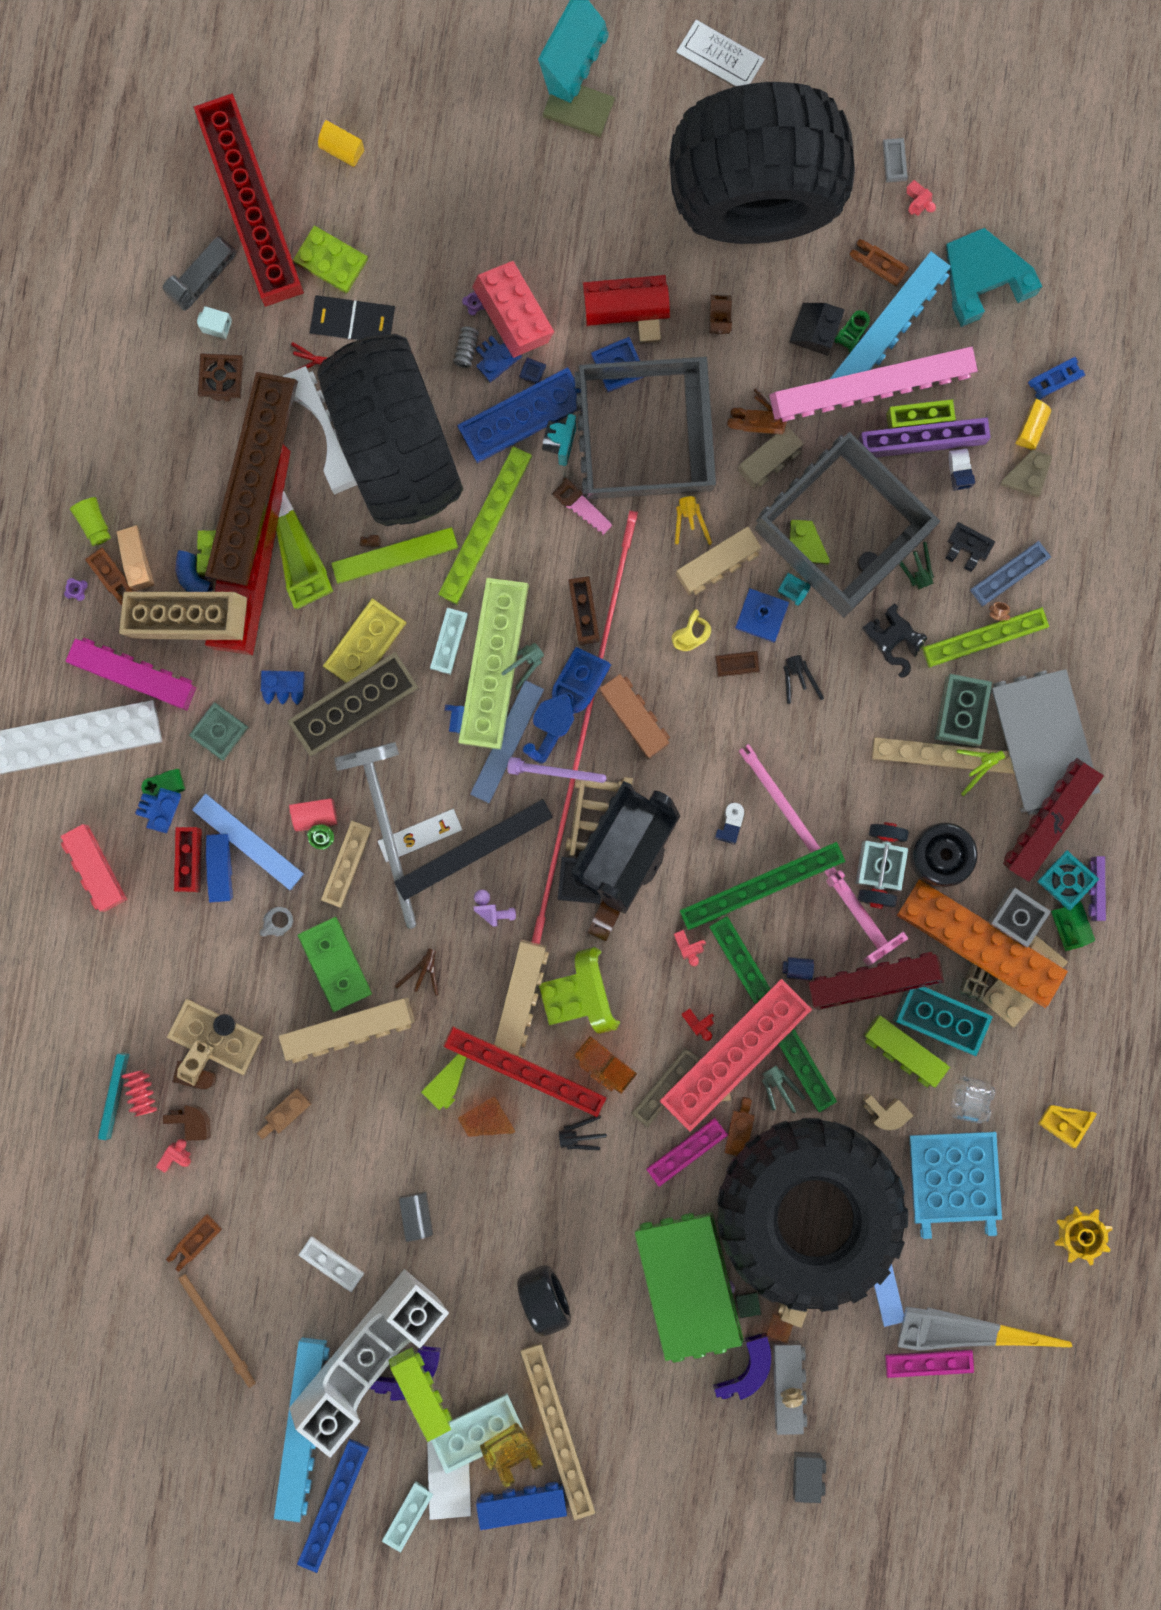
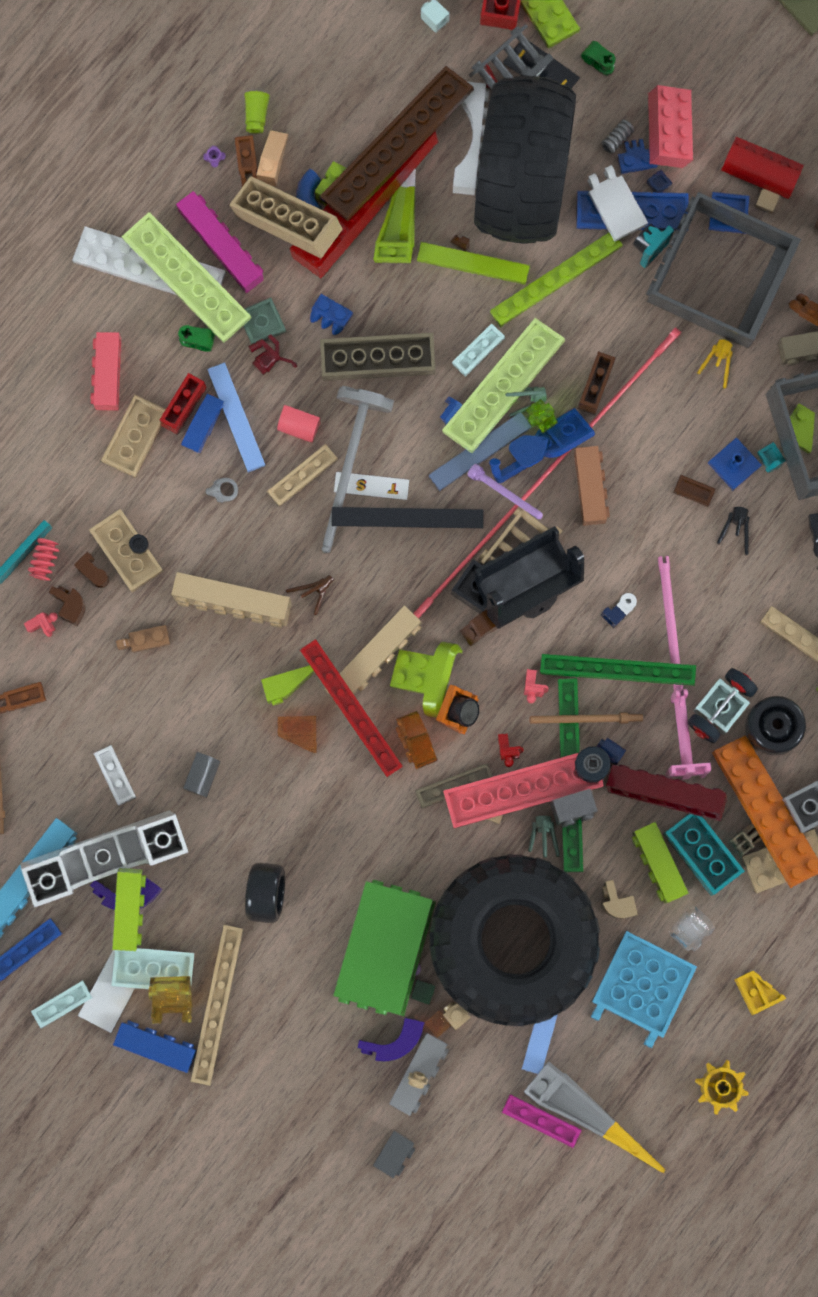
camera: 25 degrees right, 5 degrees down
blue hinge [135,788,181,833] -> none
tan leg [177,1040,213,1086] -> none
reddish brown piece [198,353,244,402] -> none
bright green container [297,917,372,1013] -> none
bright green plate [307,824,334,850] -> none
light yellow tile [323,598,407,683] -> none
medium lavender plate [462,291,485,315] -> none
lavender piece [474,890,516,927] -> none
bright pink piece [552,477,612,535] -> none
black plant [559,1115,607,1151] -> none
dark pink tile [646,1117,728,1187] -> none
light yellow piece [672,609,711,651] -> none
tan brick [676,527,762,595] -> none
dark orange plate [724,1097,755,1156] -> none
none -> tan tile [101,395,166,478]
none -> yellowish green plate [122,212,251,343]
none -> dark red piece [248,334,298,375]
none -> piece [436,684,479,735]
none -> dark grey fence [469,24,554,89]
none -> clear neon green brick [526,399,558,433]
none -> medium nougat bar [529,712,643,724]
none -> flat silver brick [550,789,597,828]
none -> black wheel [575,746,611,783]
none -> green piece [581,40,616,75]
none -> white tile [587,165,648,242]

